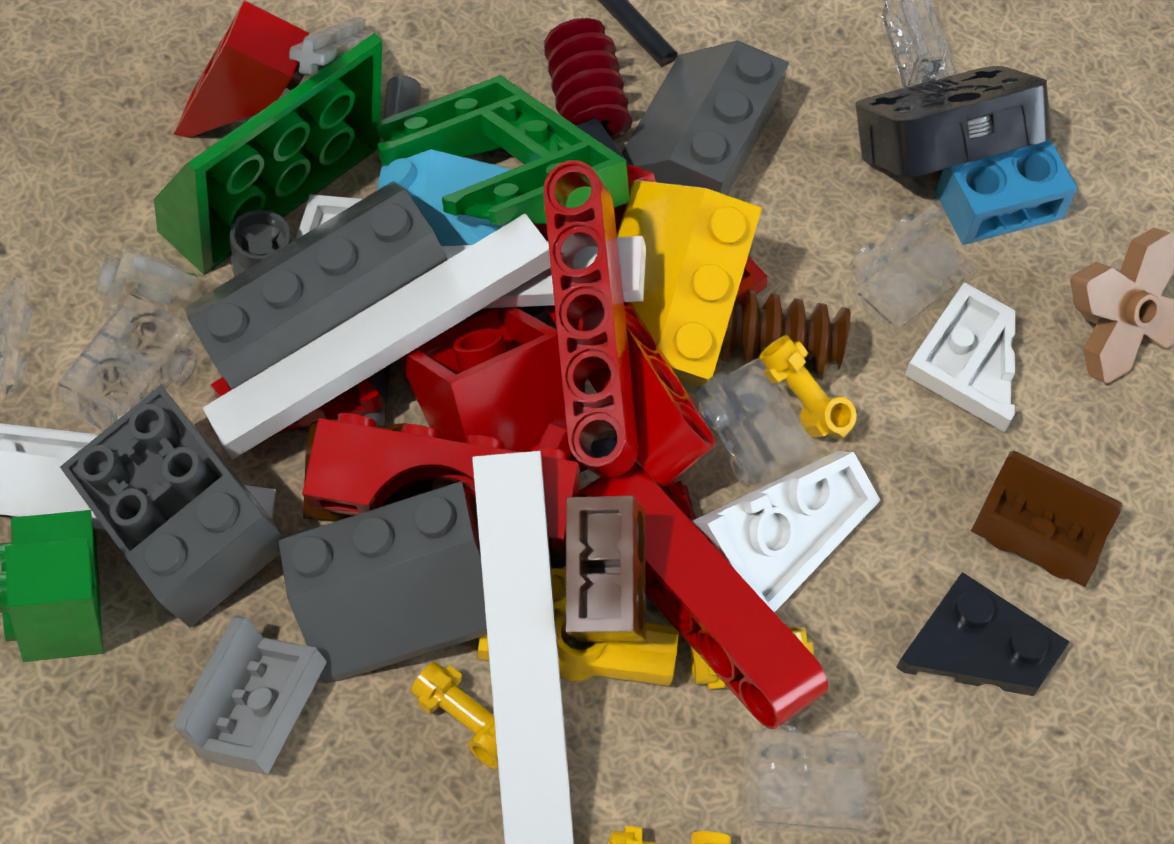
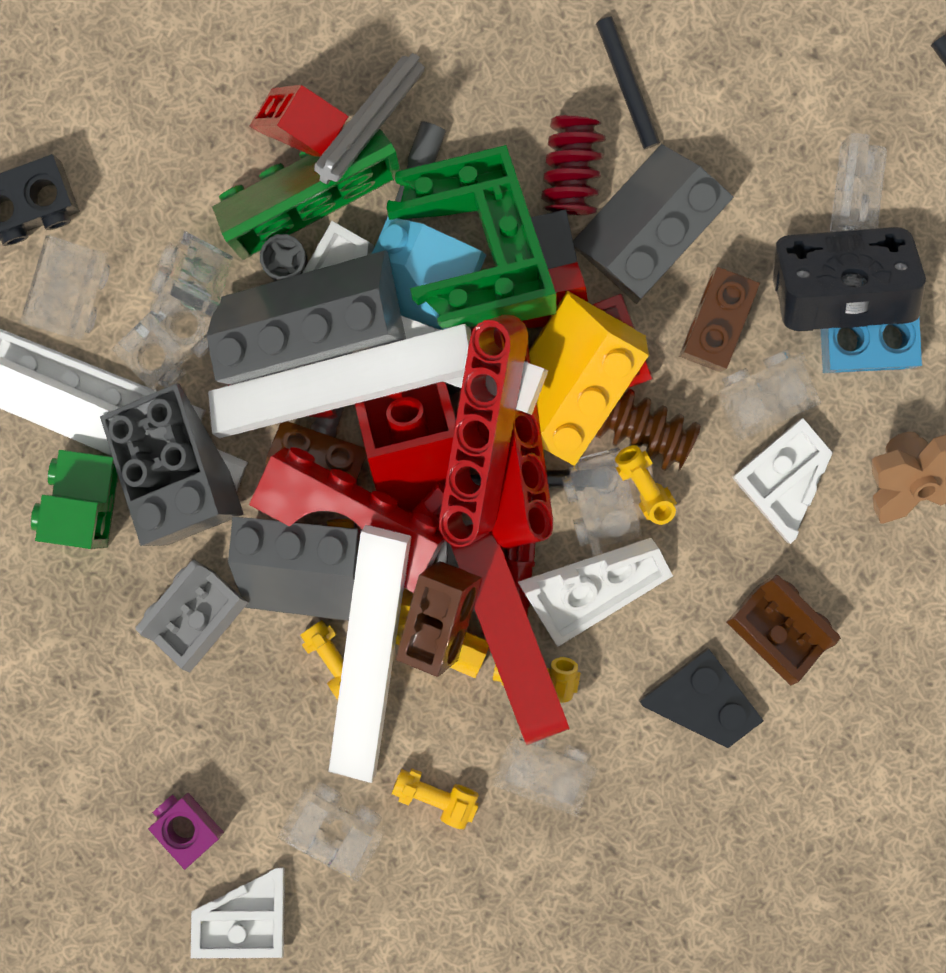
camera: 25 degrees right, 30 degrees up
none -> reddish brown brick [679,266,760,373]

